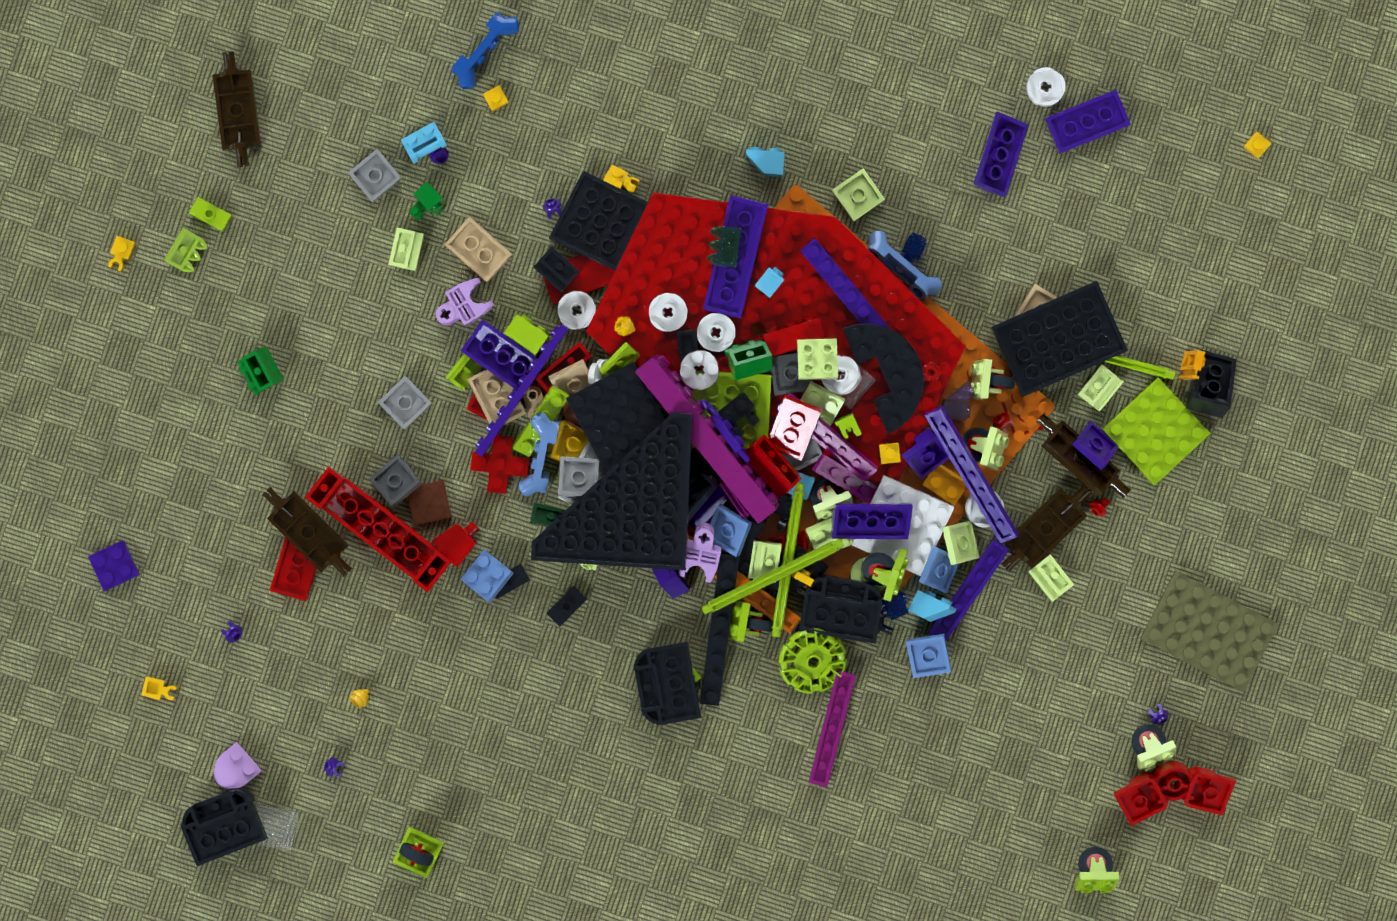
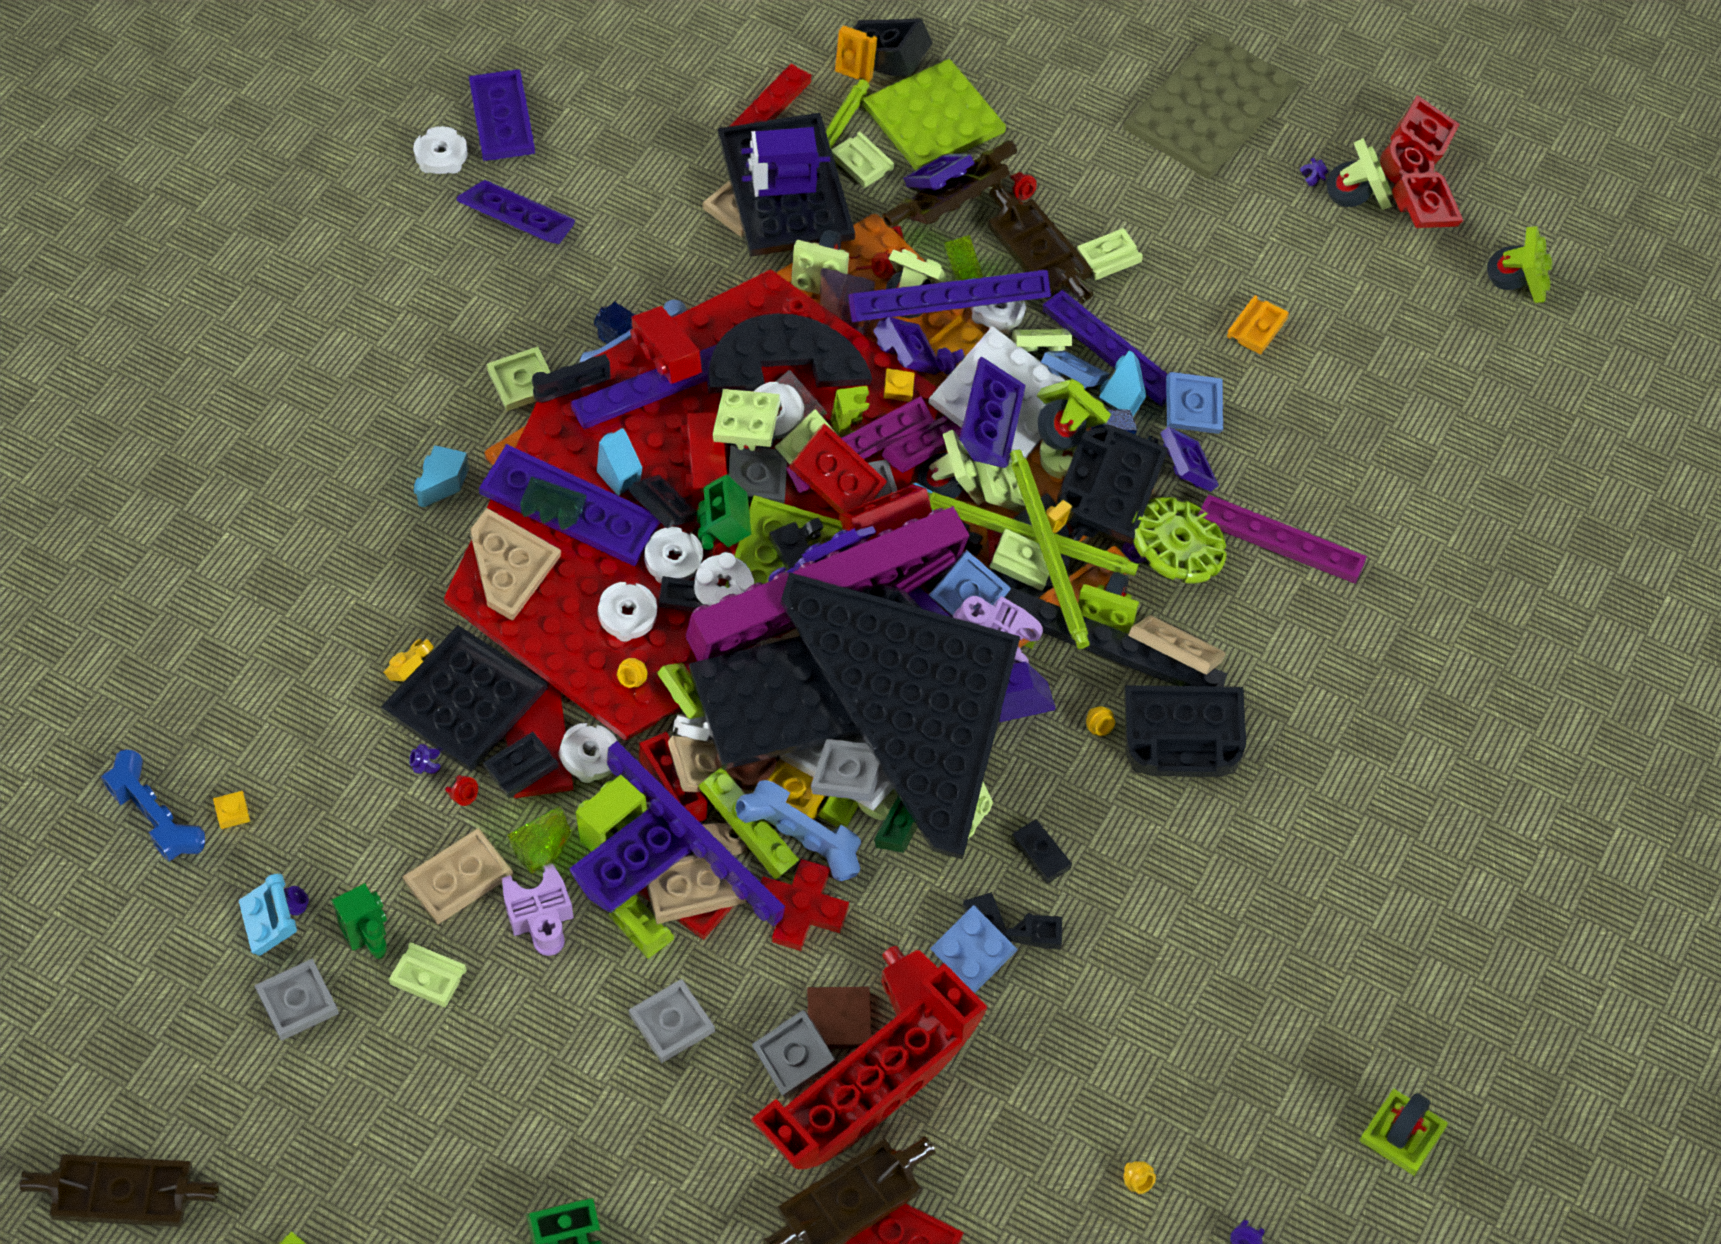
camera: 80 degrees left, 30 degrees down
none -> red plate [445,775,478,806]
none -> tan plate [470,508,561,621]
none -> clear neon green slope [507,806,571,874]
none -> black plate [532,354,611,403]
none -> black plate [629,475,698,529]
none -> red brick [630,305,702,384]
none -> red plate [729,64,812,127]
none -> dark purple piece [741,127,830,197]
none -> dark purple plate [935,347,965,375]
none -> clear neon green slope [944,235,984,281]
none -> black slope [1005,912,1062,950]
none -> yellow plate [1086,706,1115,736]
none -> tan tile [1128,615,1226,675]
none -> dark purple plate [1160,427,1219,492]
none -> light orange plate [1227,295,1289,355]

